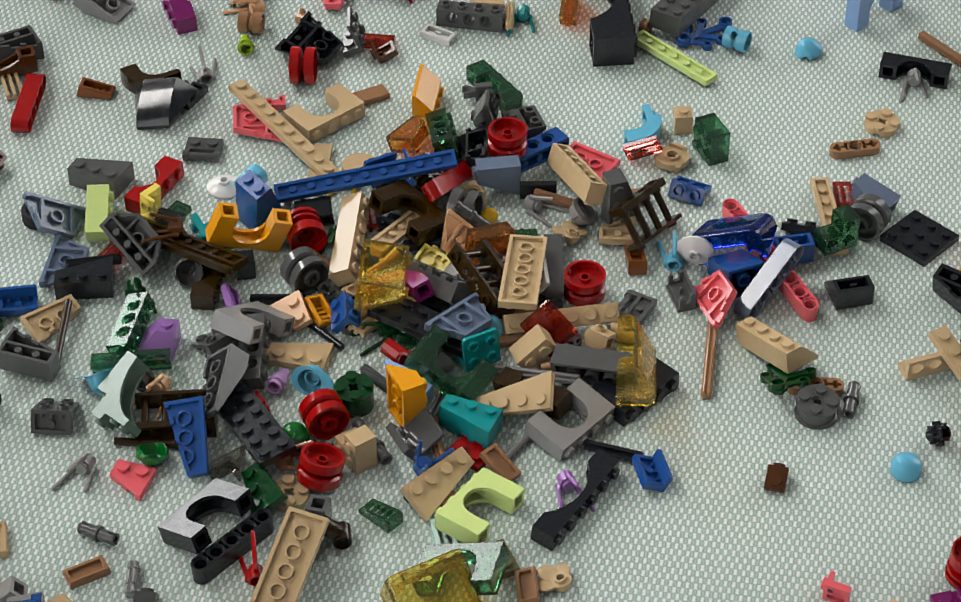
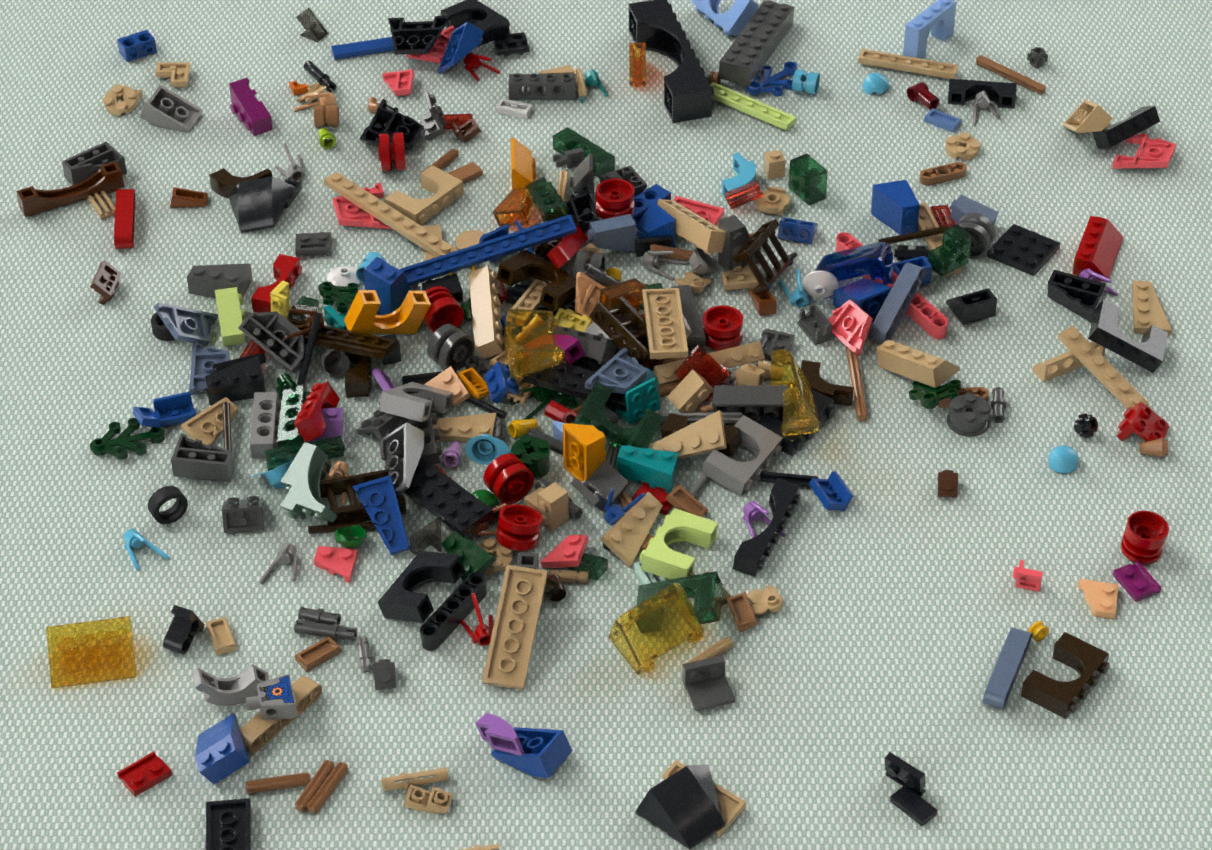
camera: 10 degrees left, 0 degrees up
none -> light grey brick [250,392,282,458]
none -> red arch [294,381,340,442]
none -> dark grey pin [294,620,358,641]
none -> black bar [297,312,323,386]
none -> dark green plant [318,282,358,313]
none -> medium nougat axle [422,148,459,172]
none -> dark grey axle [494,419,506,442]
none -> yellow cone [508,419,538,438]
none -> coral wing [541,535,589,569]
none -> tan axle [549,570,588,584]
none -> tan axle [556,171,569,203]
none -> blue slope [636,202,676,248]
none -> dark brown arch [800,360,854,406]
none -> tan plate [858,49,959,79]
none -> blue slope [871,180,920,235]
none -> dark brown bar [878,225,950,246]
none -> dark red piece [907,82,940,110]
none -> medium blue tile [924,109,962,133]

